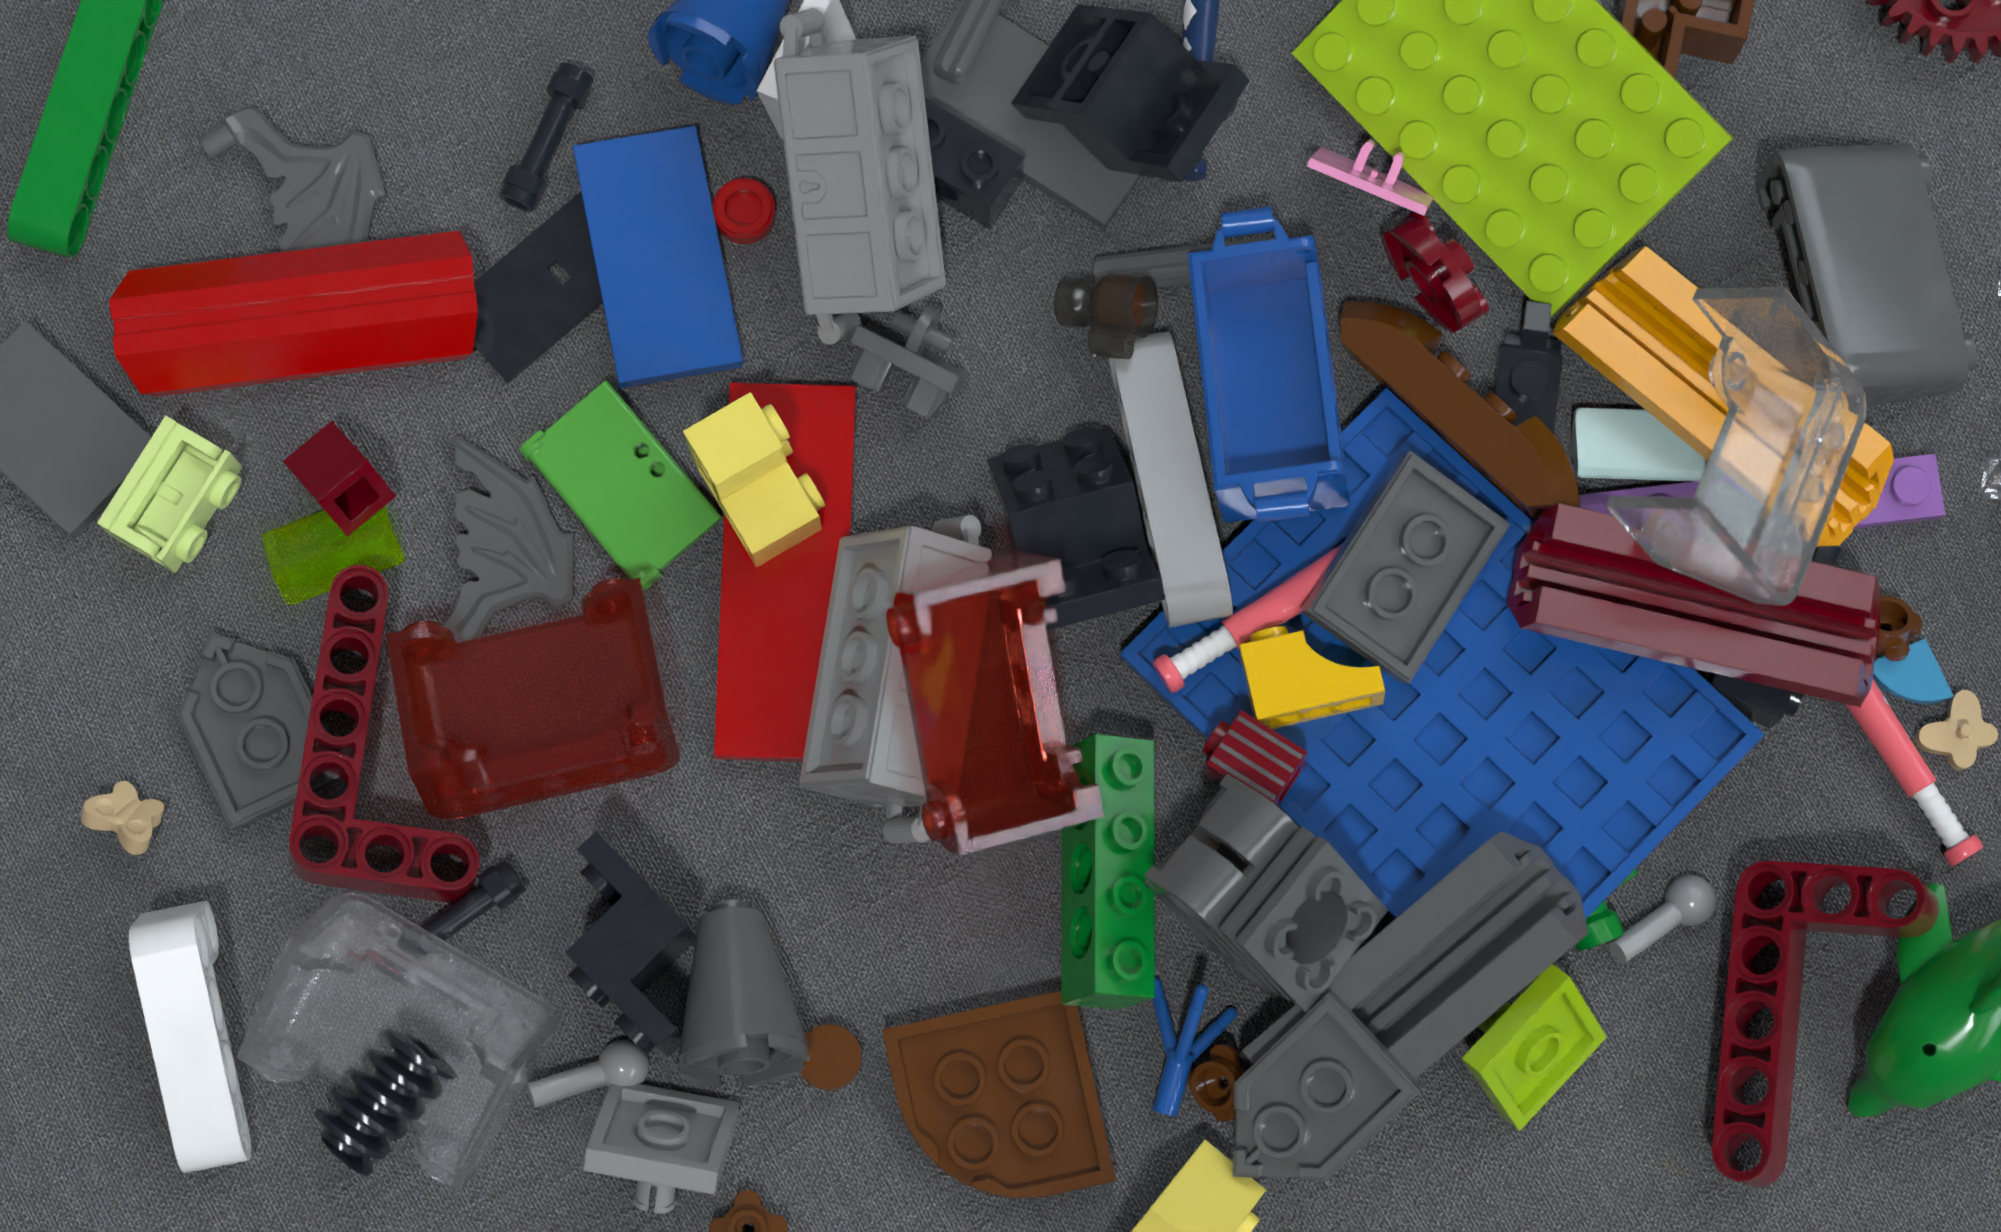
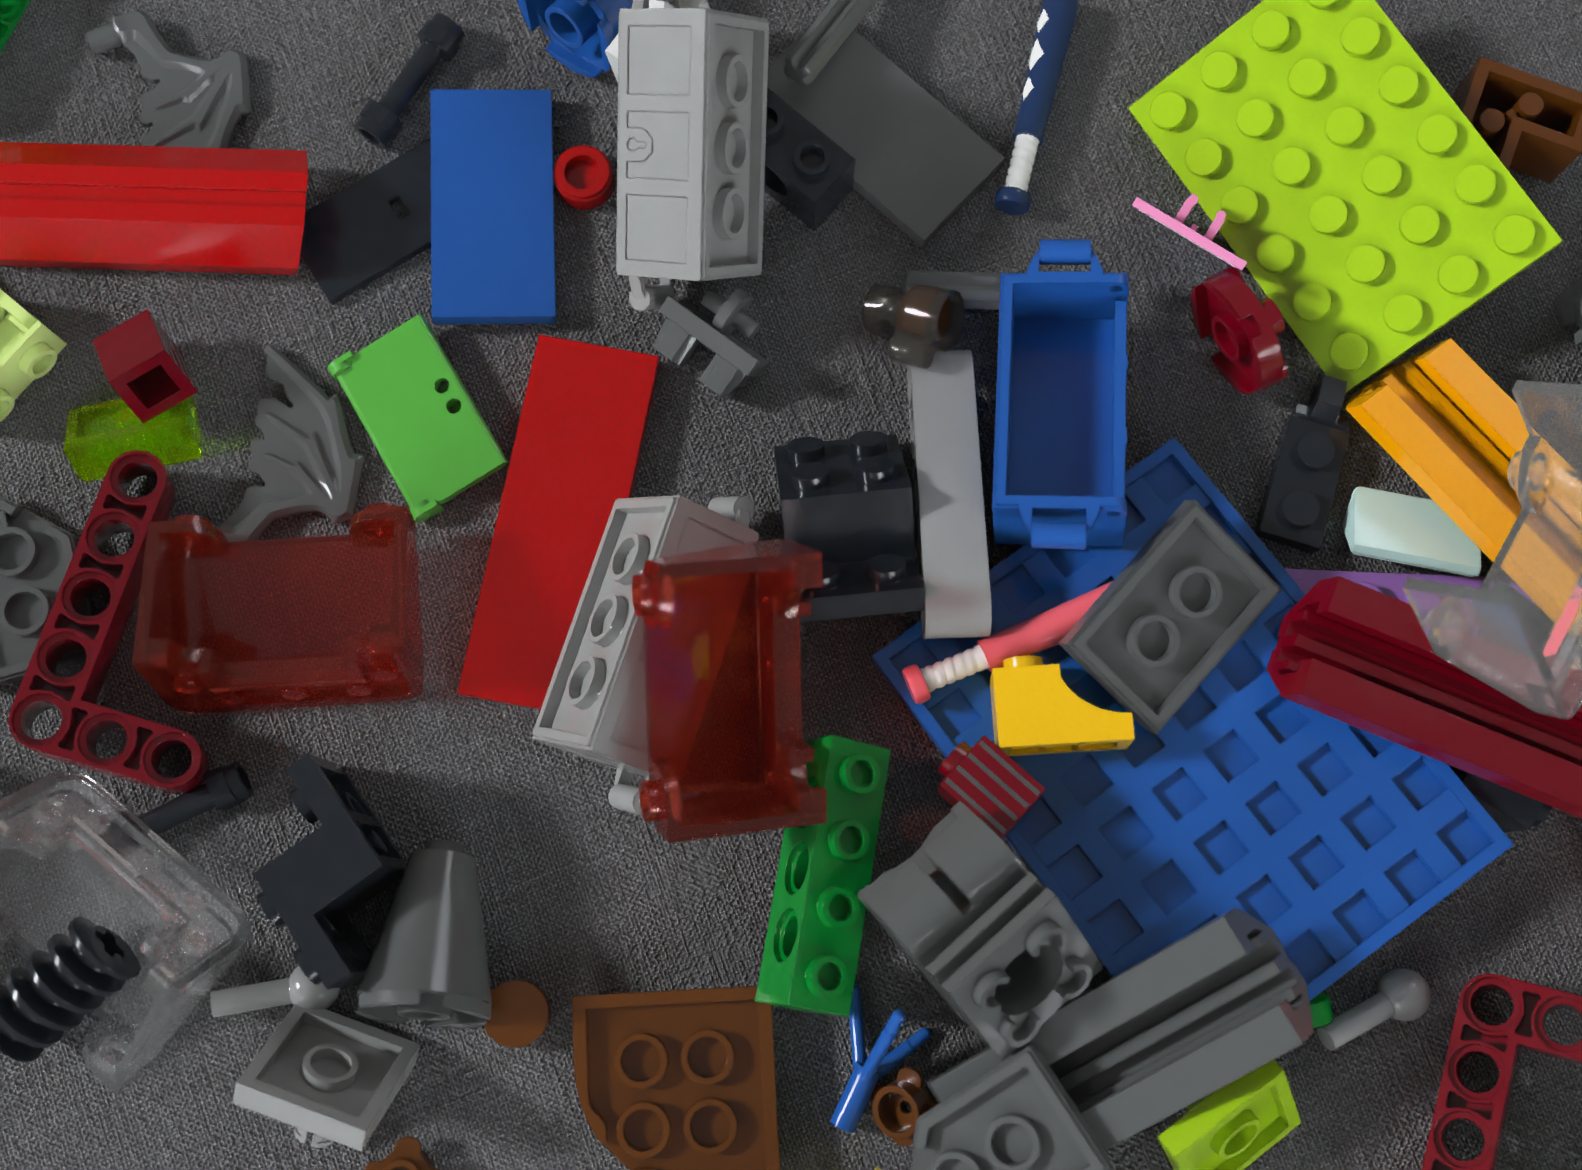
camera: 10 degrees right, 0 degrees up
light yellow brick [683,392,825,568] -> none
black bracket [1011,4,1250,182] -> none
reddish brown brick [1340,301,1580,520] -> none

